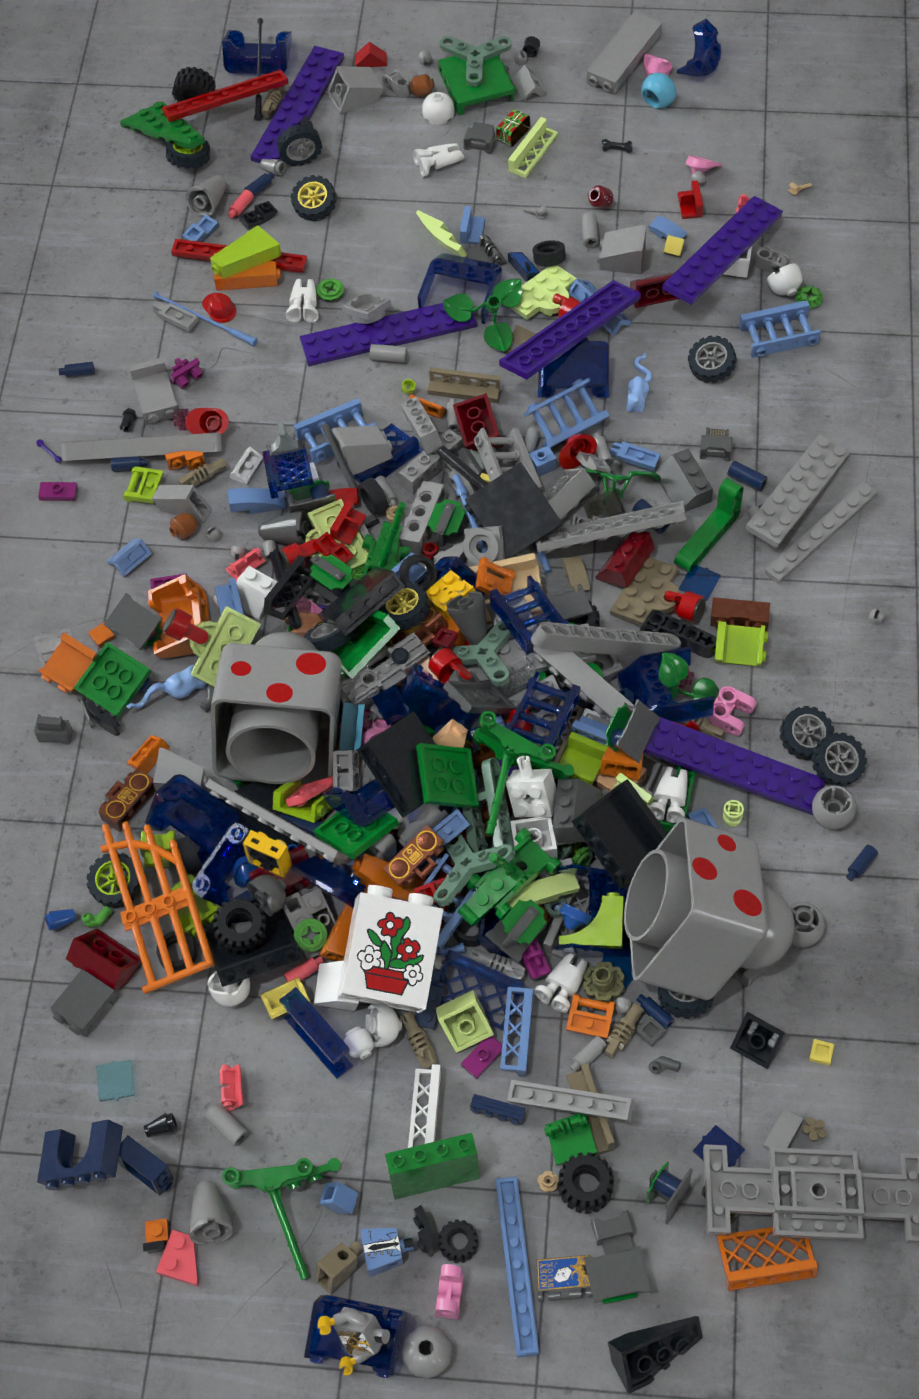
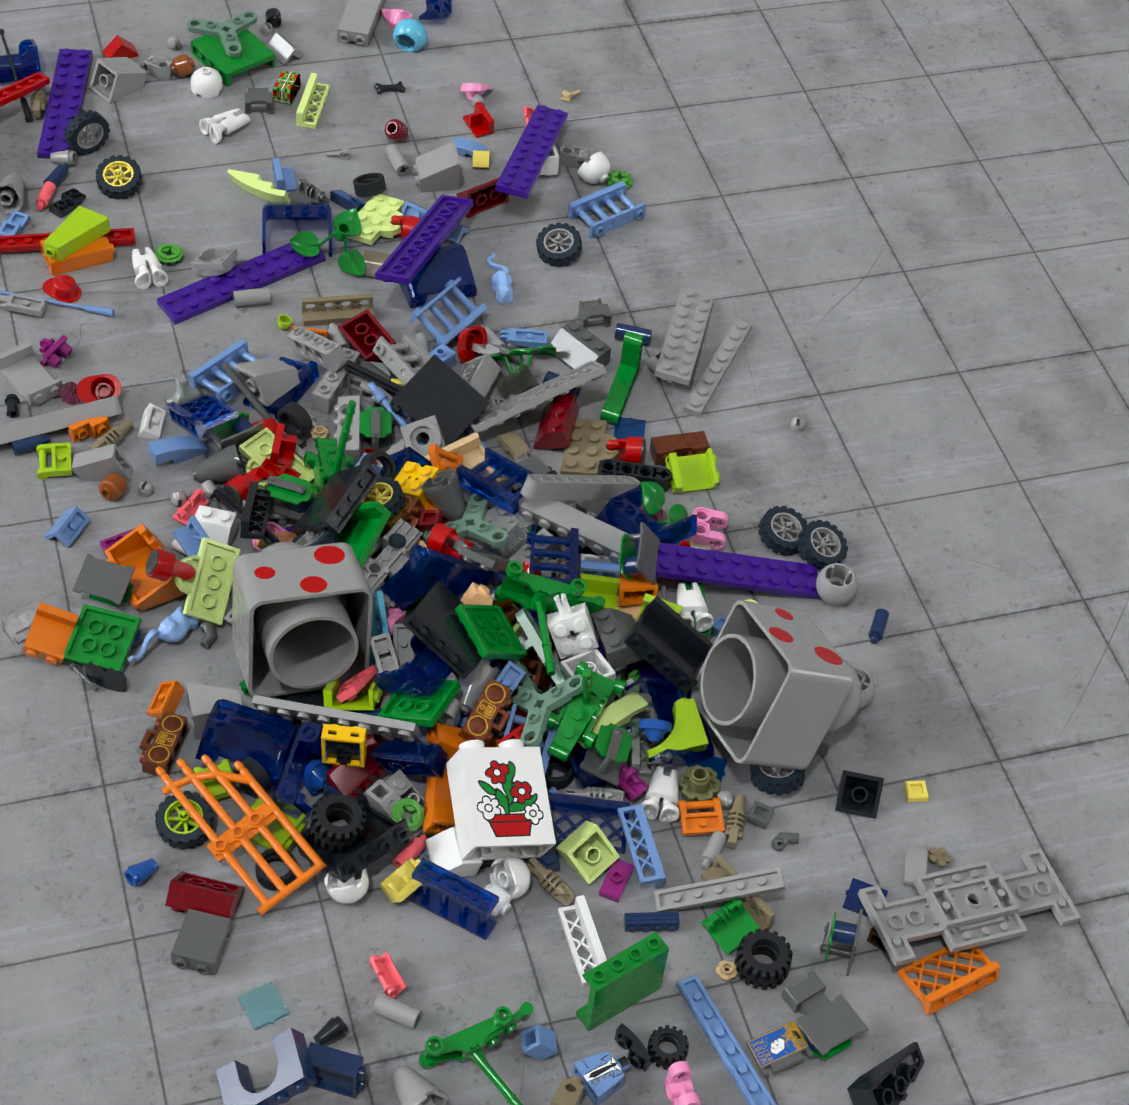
camera: 30 degrees left, 10 degrees down
dark grey piece [34,714,73,745] -> none
bright green arm [82,906,113,927] -> none
orange tile [88,622,115,648] -> none
dark grey cylinder [247,875,286,917] -> none
dark blue cylinder [636,994,675,1030] -> none

